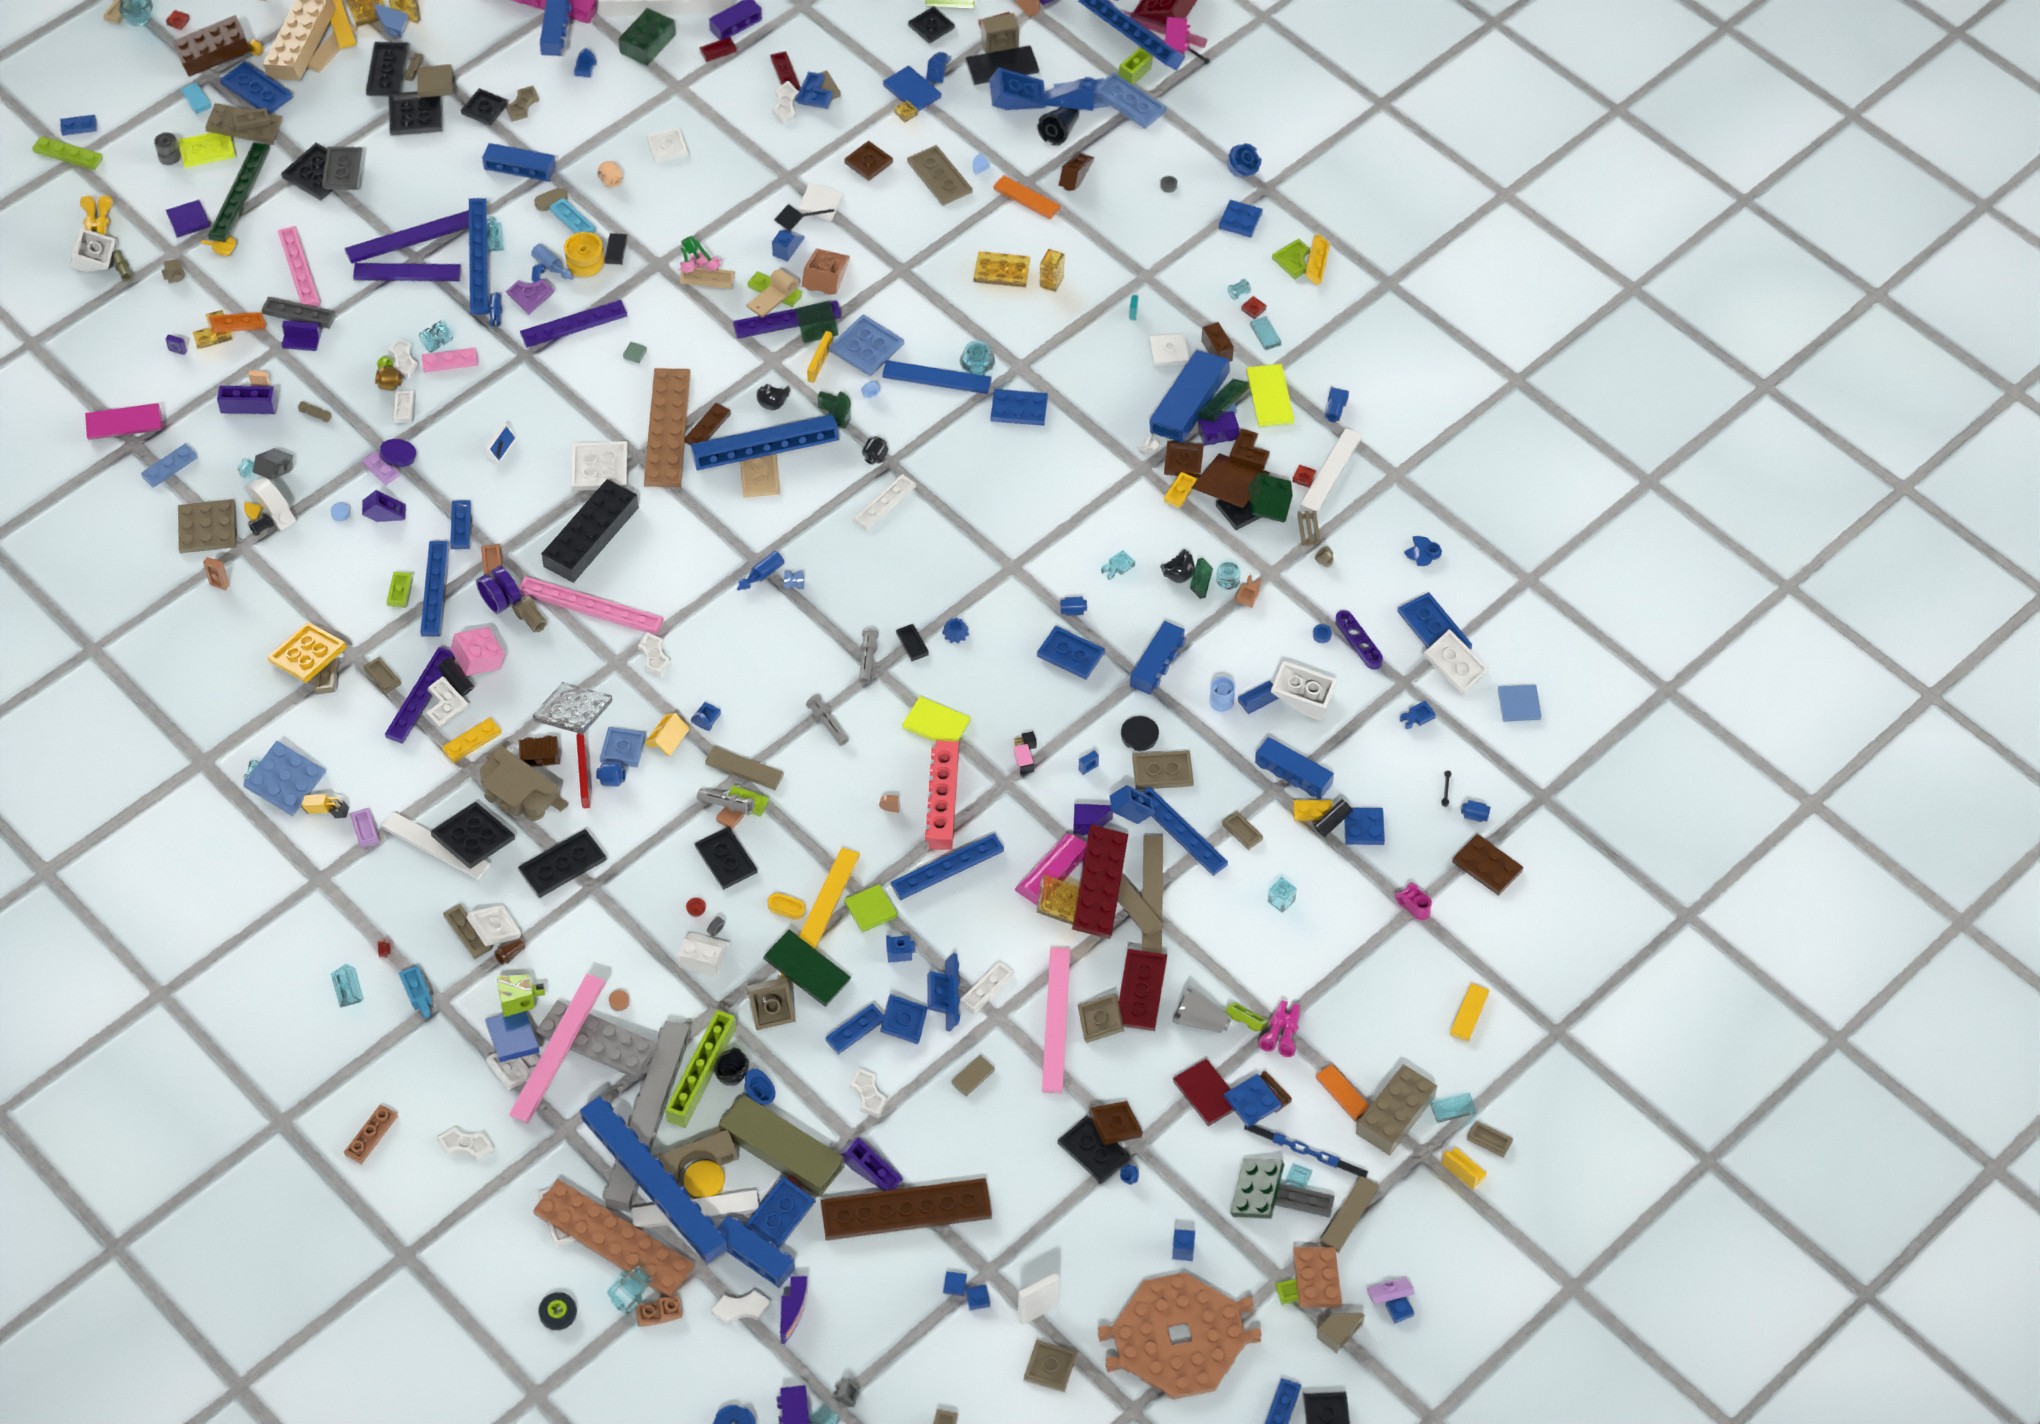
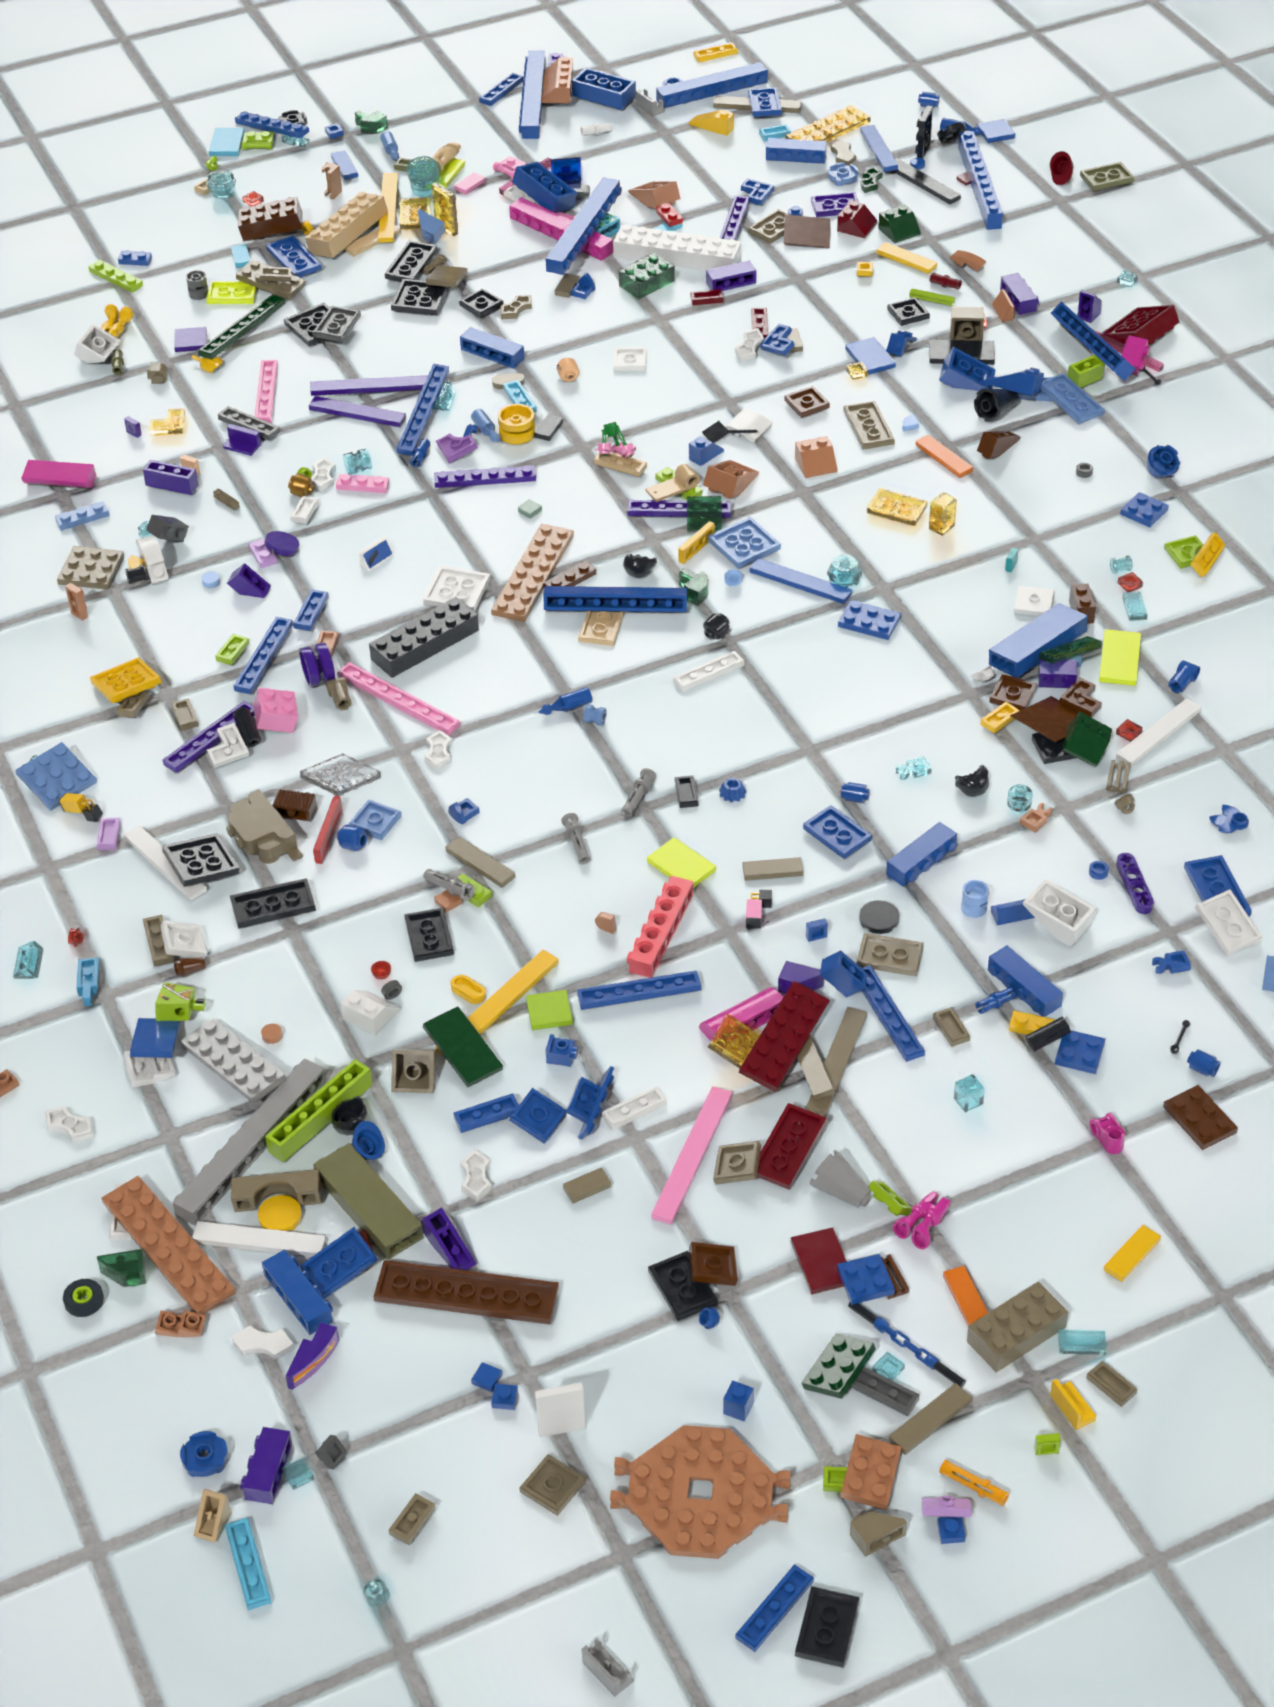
camera: 20 degrees right, 10 degrees down
orange tile [208,312,266,333] -> none
yellow plate [442,717,502,764] -> none
bright pink tile [509,974,606,1124] -> none
blue brick [579,1096,728,1264] -> none
clear light blue piece [607,1266,653,1314] -> none
yellow panel [645,713,690,756] -> none
clear green tile [1190,558,1213,599] -> none
none -> clear green slope [97,1249,146,1287]
none -> dark tan tile [554,273,580,298]
none -> tile [742,857,803,881]
none -> nougat slope [795,436,838,478]
none -> light orange pin [939,1459,1009,1506]
none -> blue pin [975,987,1016,1014]
none -> lime tile [1034,1433,1061,1455]

